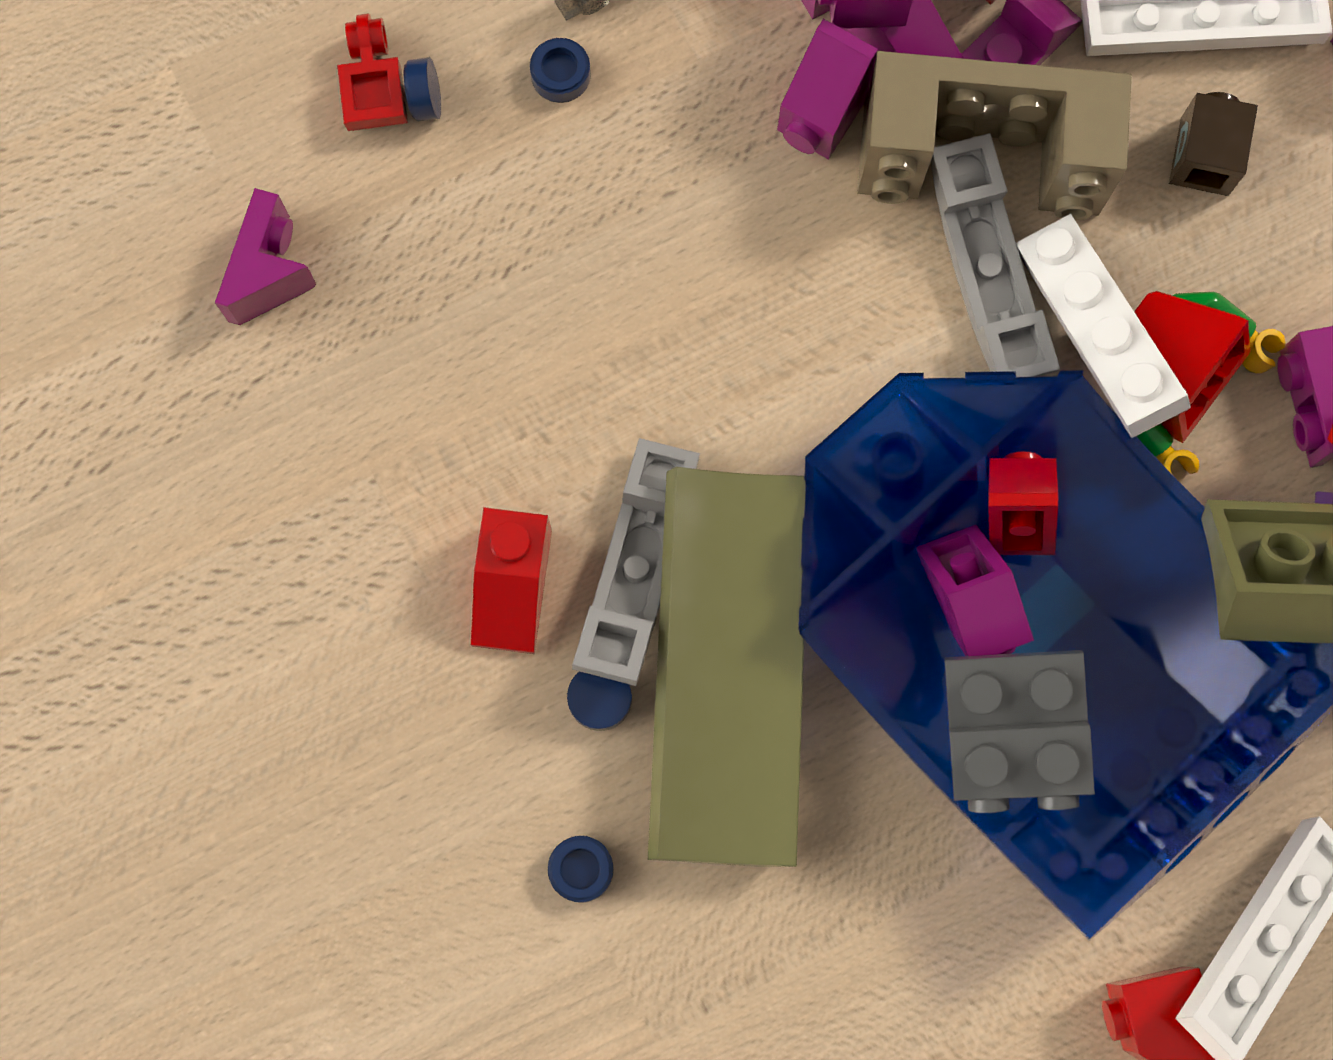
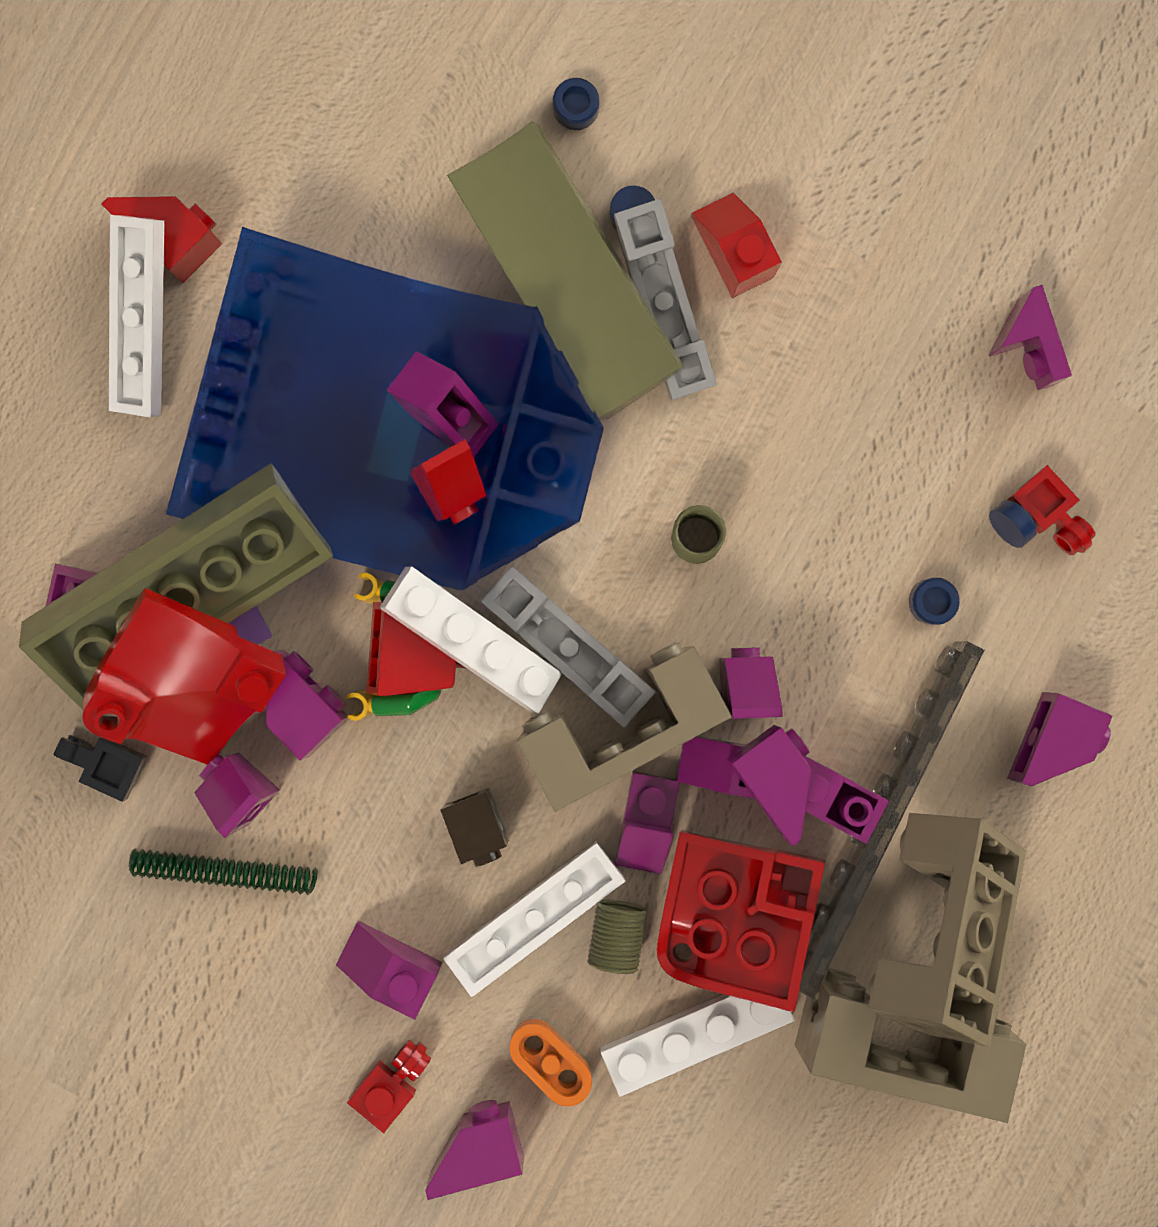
camera: 140 degrees right, 10 degrees up
dark grey plate [945,650,1095,813] -> none
none -> olive piece [671,505,726,564]

